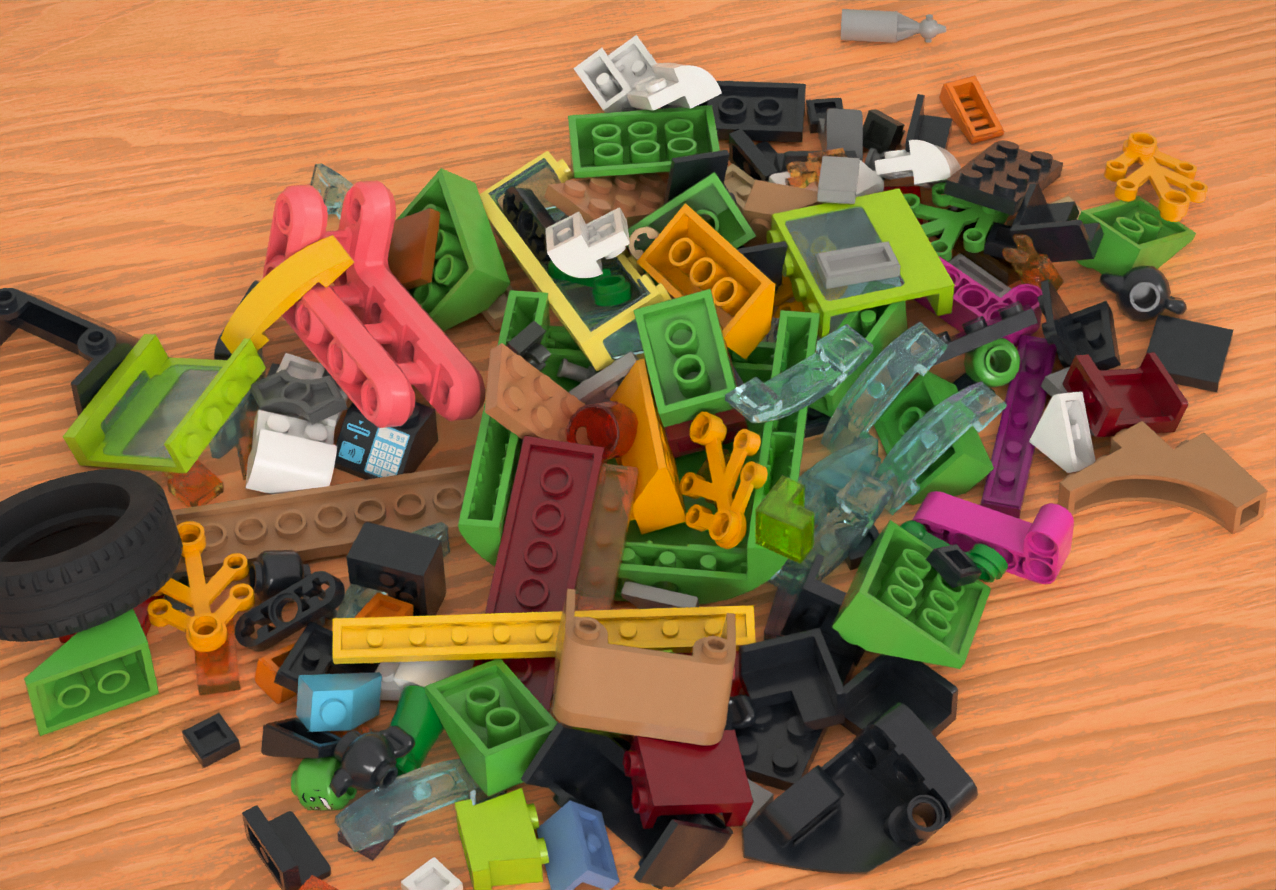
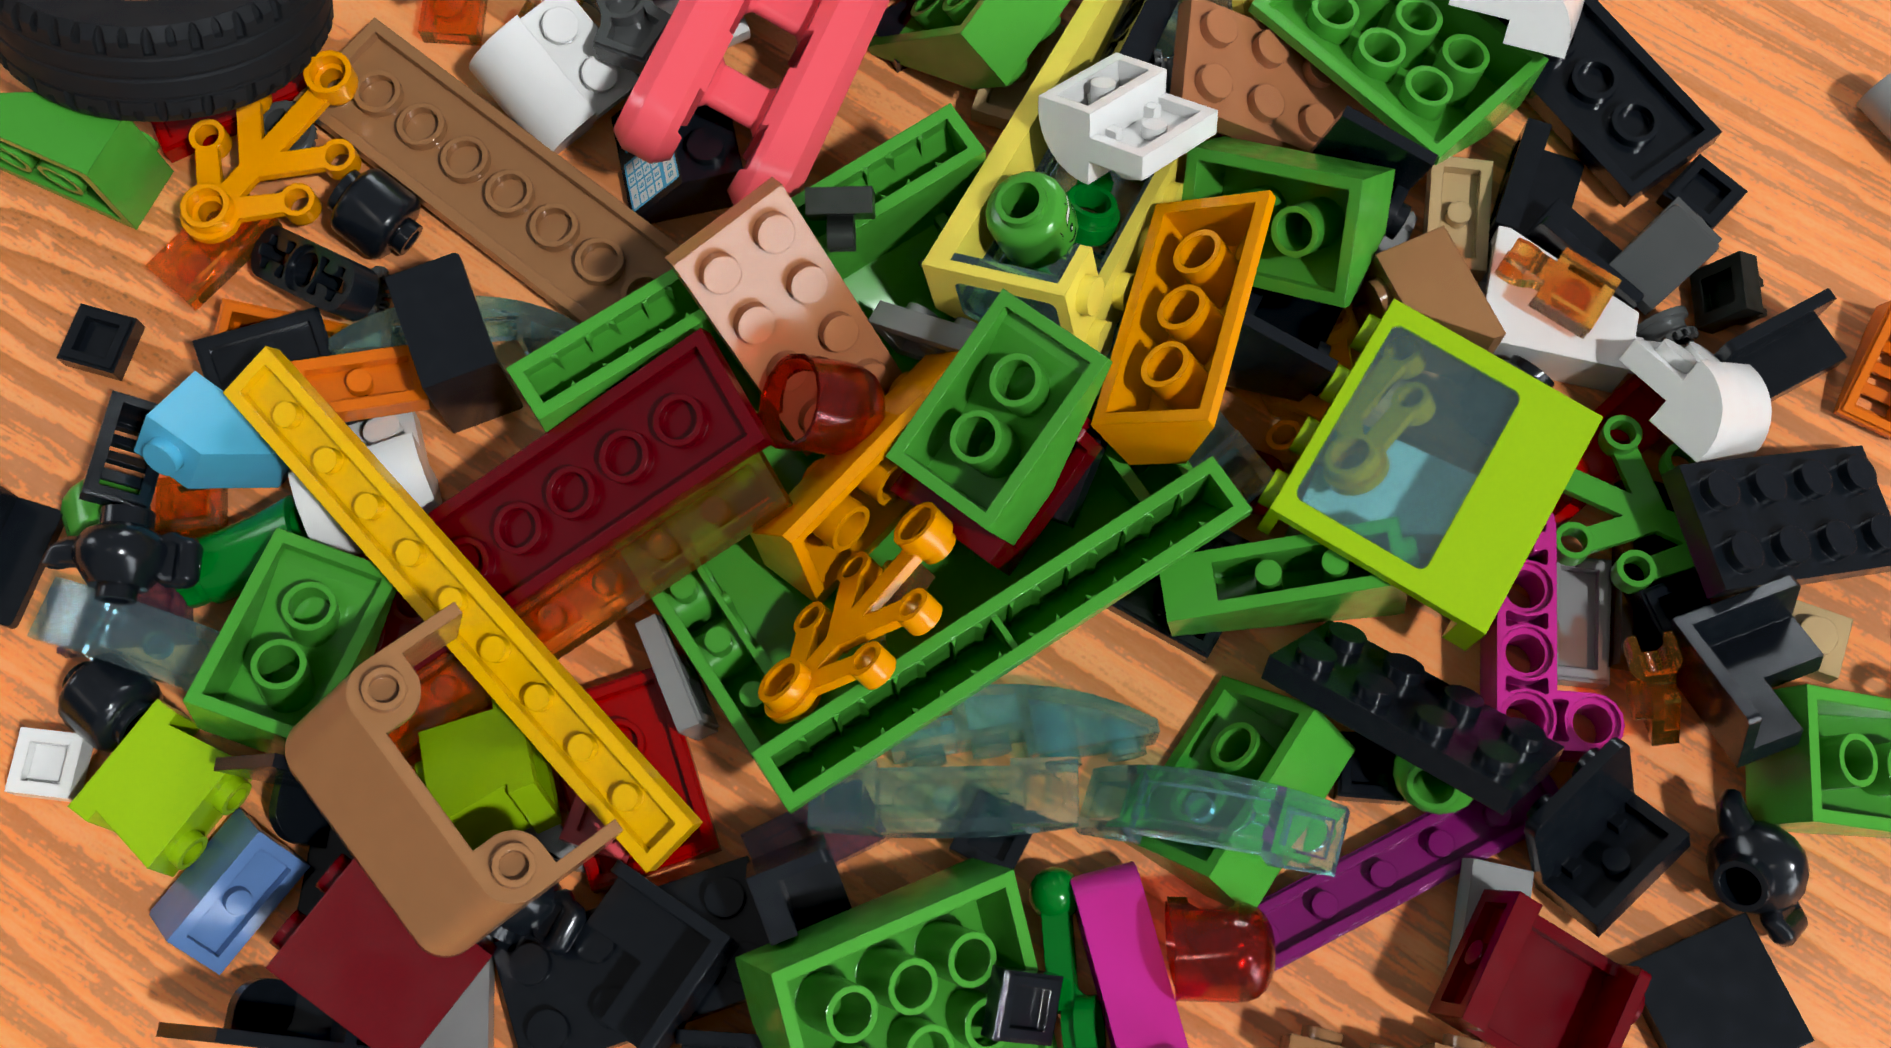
camera: 50 degrees right, 25 degrees up
tan bush [629,227,660,259] -> none
clear light blue slope [725,324,873,423] -> none
clear neon green piece [755,475,815,564] -> none
light grey tile [814,241,901,289] -> none
light grey tile [817,156,860,204] -> none
clear light blue slope [821,322,949,467] -> none
white slope [1029,392,1096,473] -> none
none -> black head [58,654,163,752]
none -> bright green head [985,171,1078,269]
none -> clear red helmet [1165,896,1276,1003]

